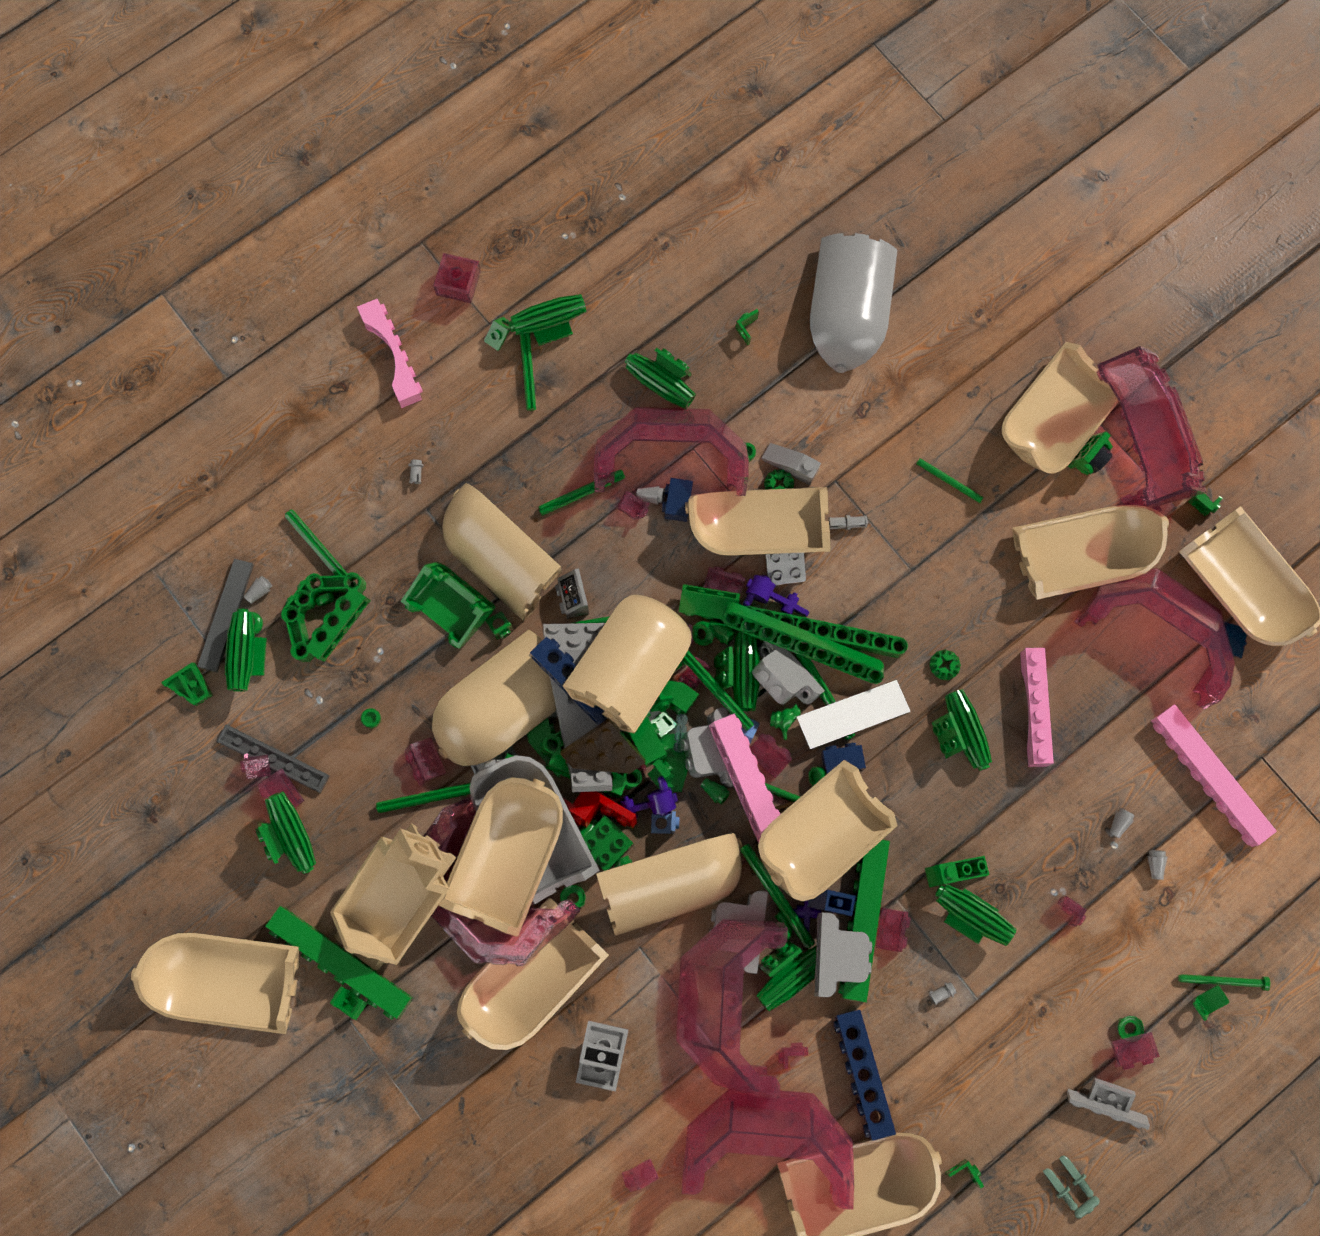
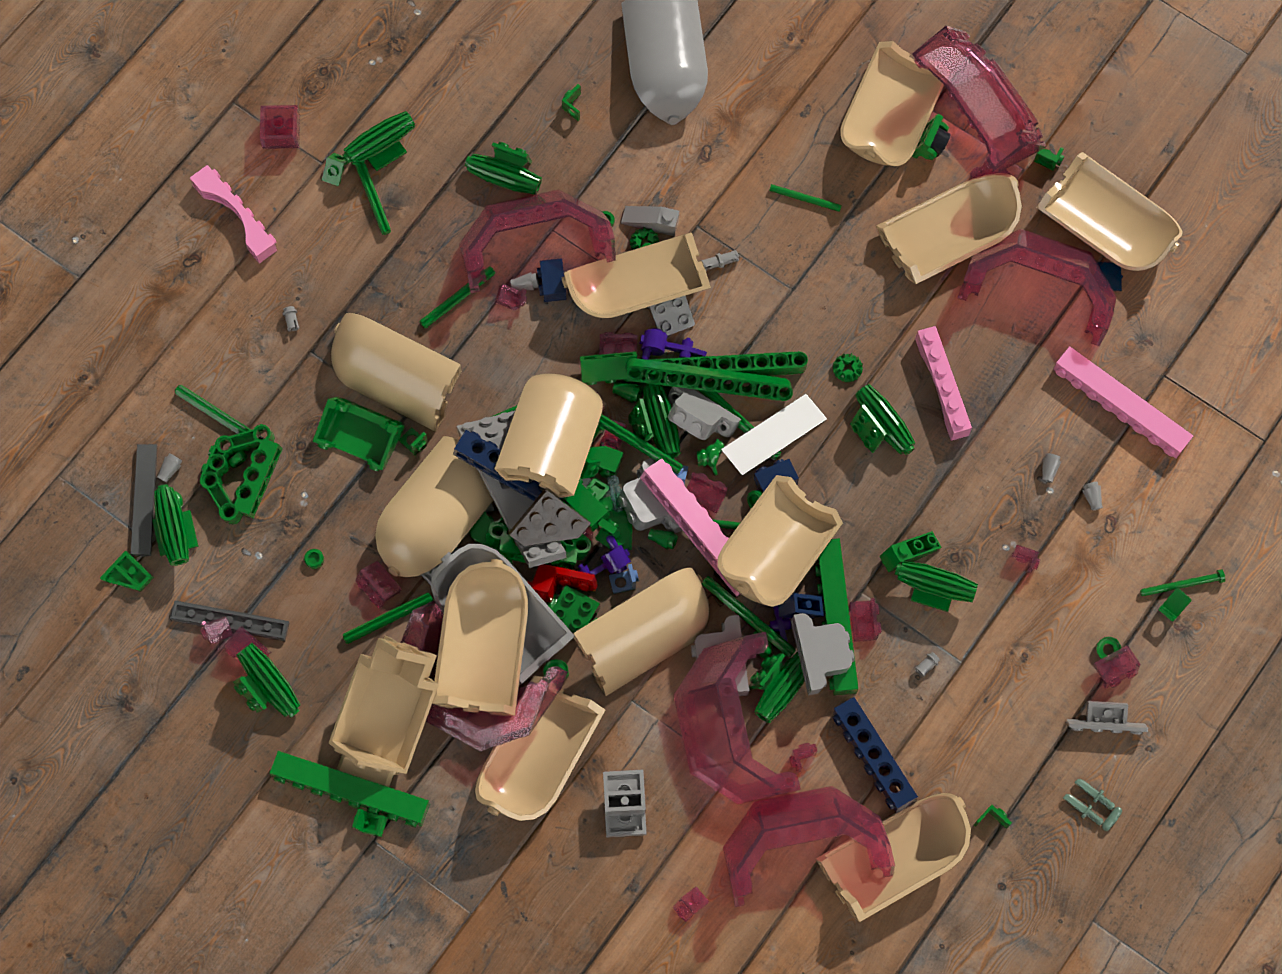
camera: 15 degrees left, 5 degrees down
tan panel [131,933,299,1034] -> none
slope [555,568,589,619] -> none
green piece [691,621,715,646] -> none

